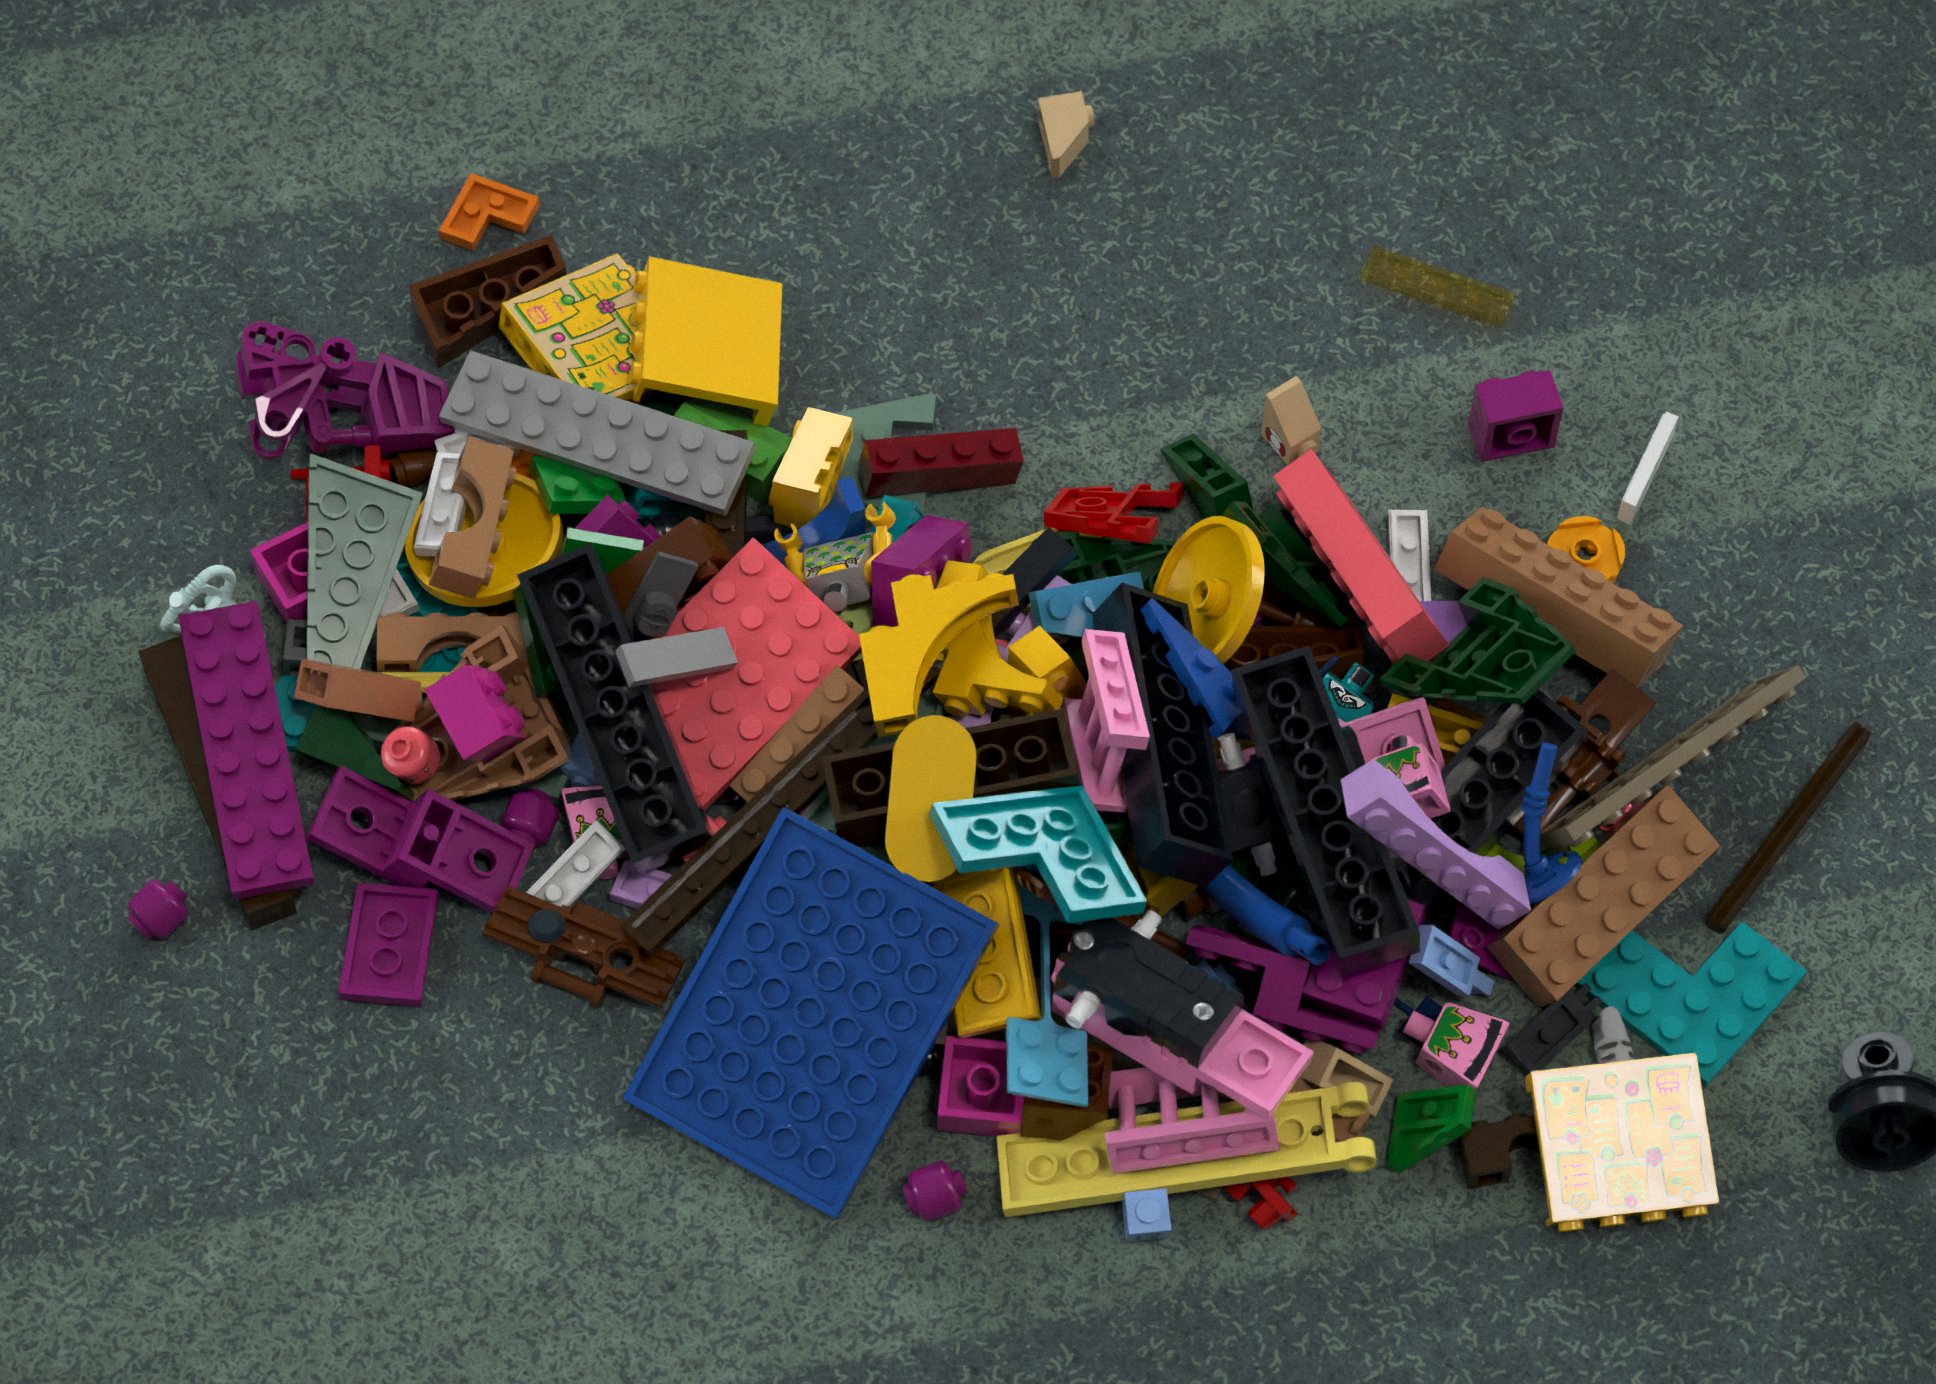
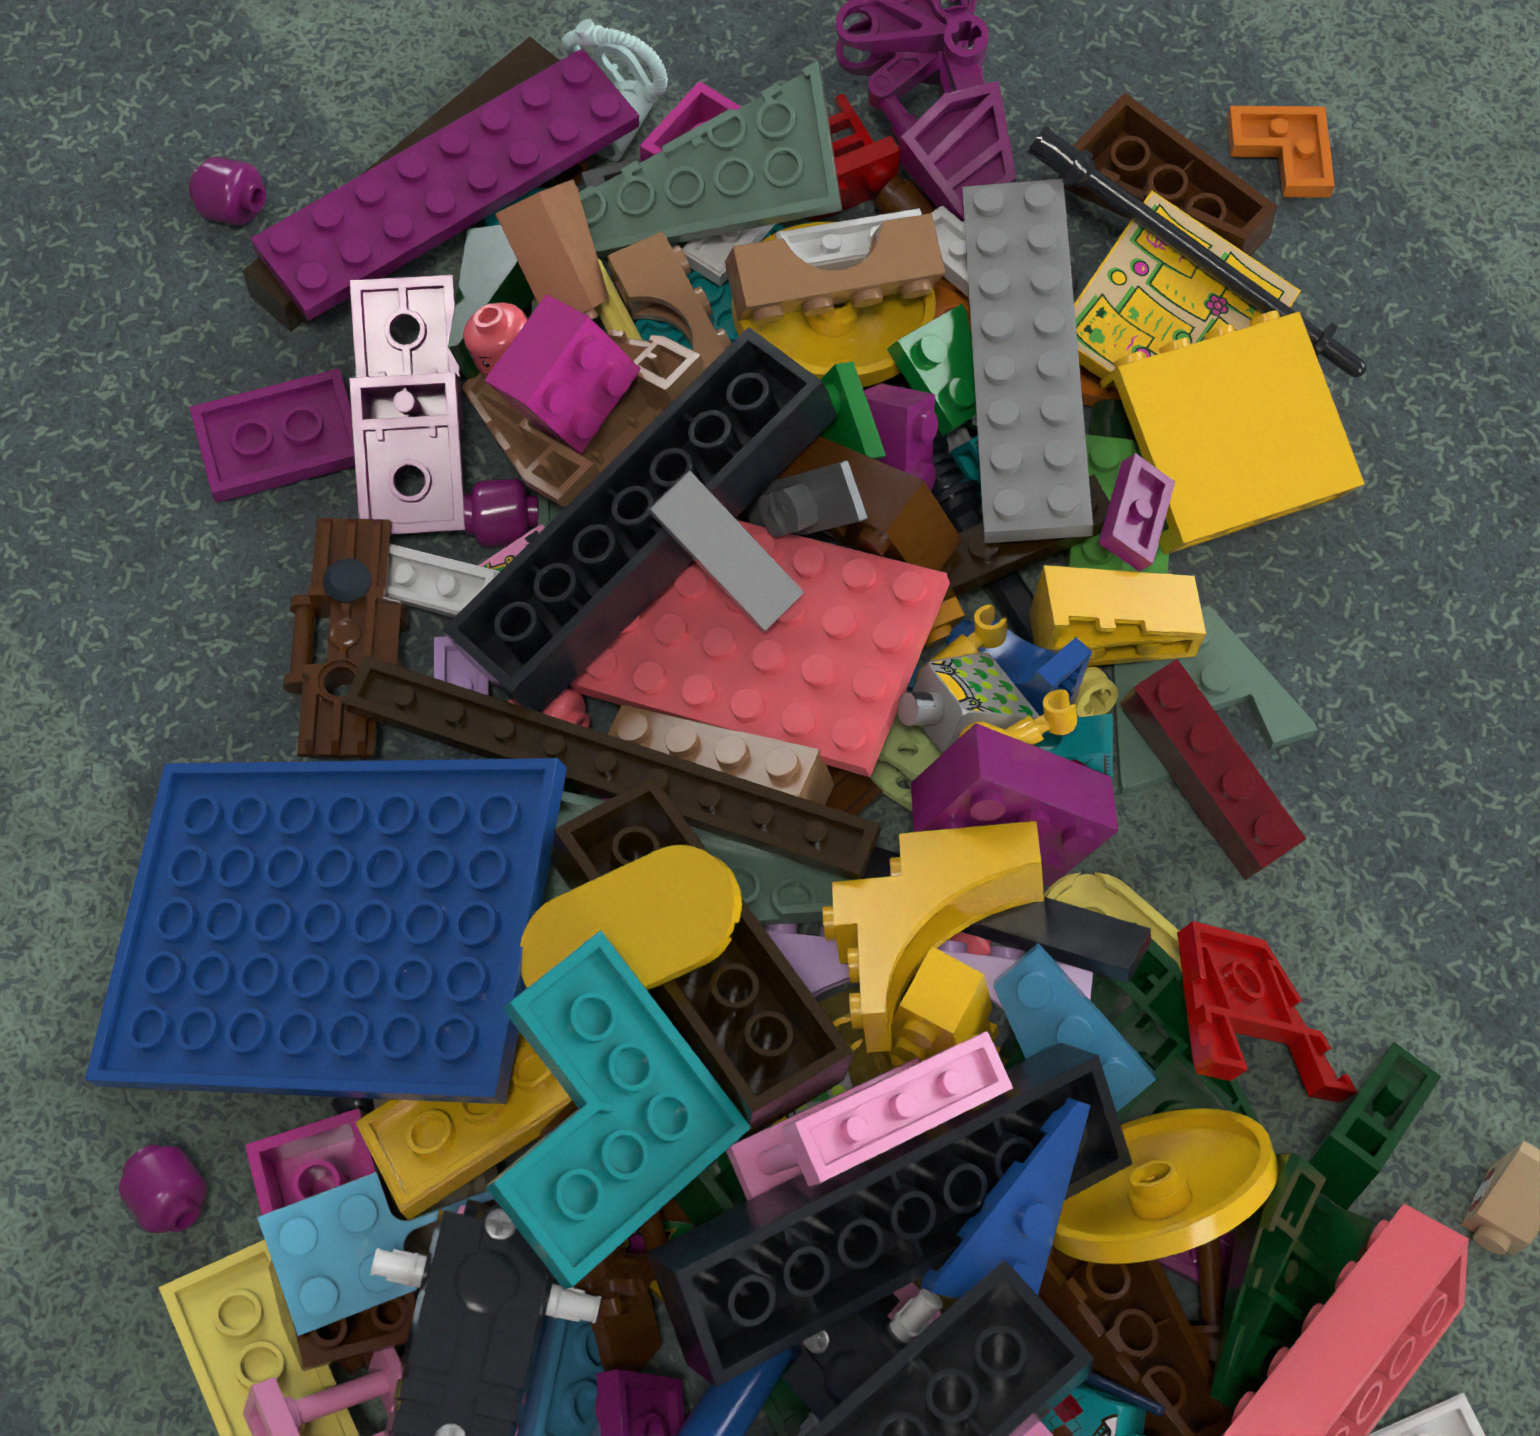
camera: 65 degrees right, 5 degrees up
yellow arch [859,573,1019,738] -> none
none -> black bar [1027,125,1367,378]
none -> magenta plate [1098,453,1175,571]

